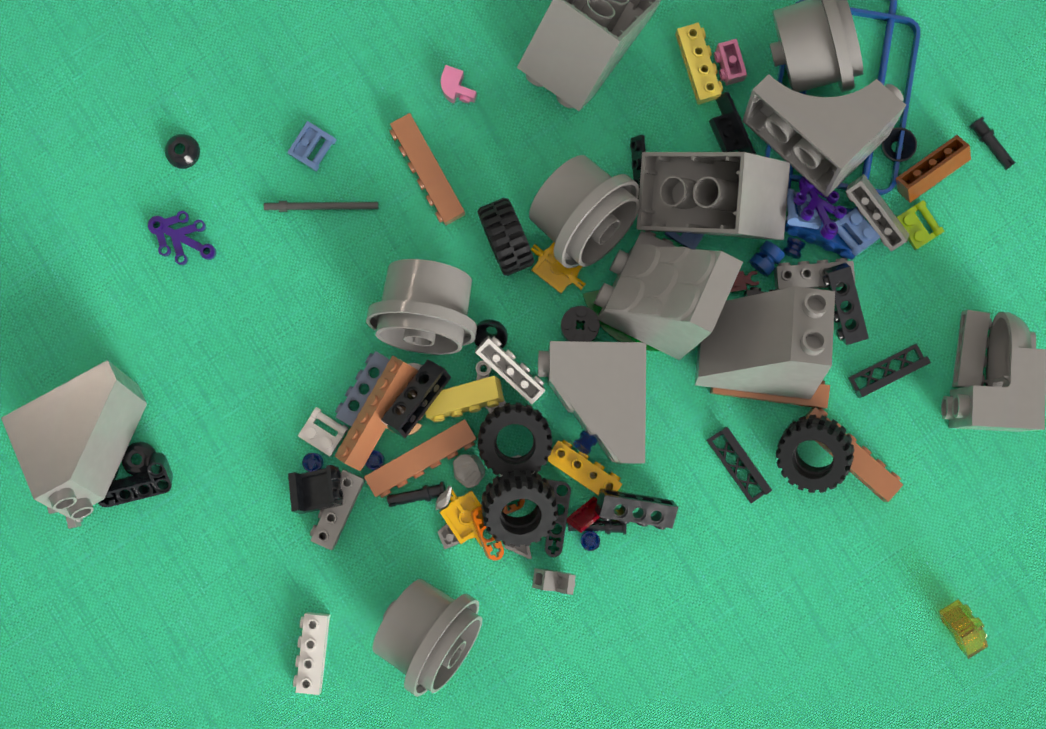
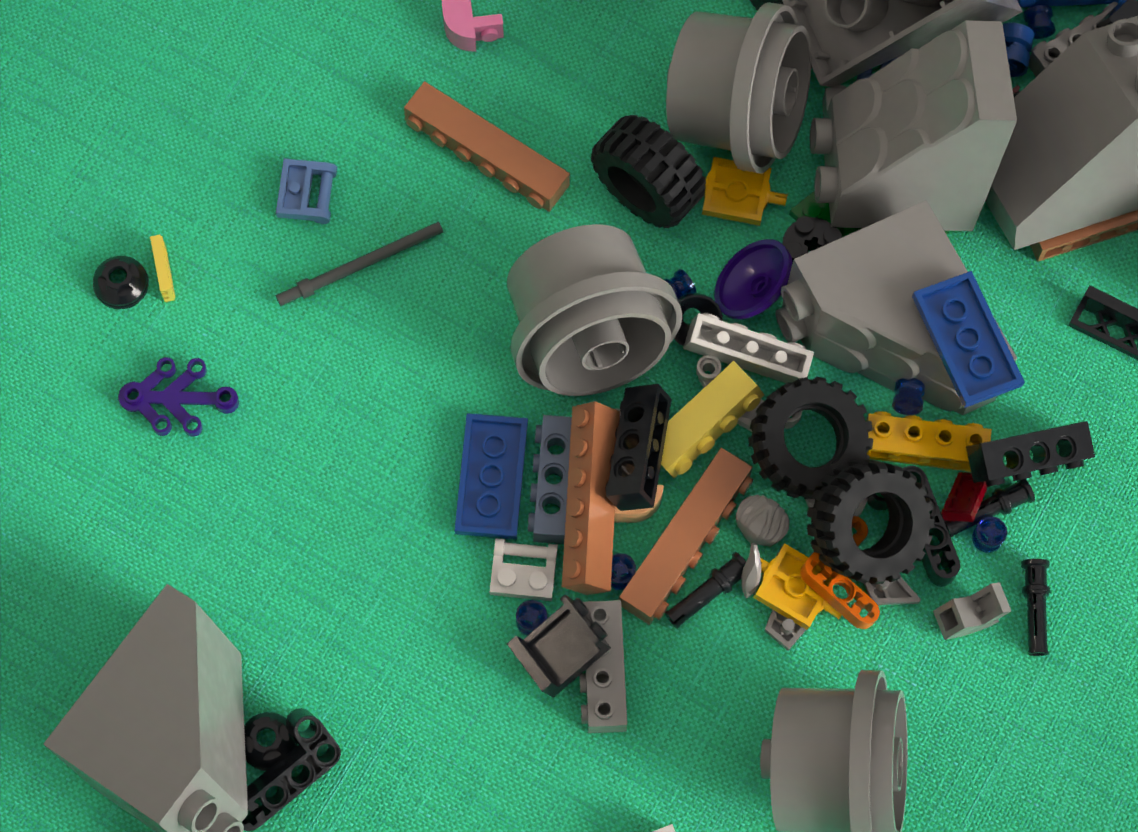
camera: 30 degrees left, 15 degrees down
none -> light yellow tile [150,234,176,302]
none -> blue plate [454,413,528,540]
none -> clear blue wheel [663,269,697,299]
none -> dark purple dish [714,239,792,319]
none -> blue plate [912,271,1025,408]
none -> black pin [1021,559,1050,656]

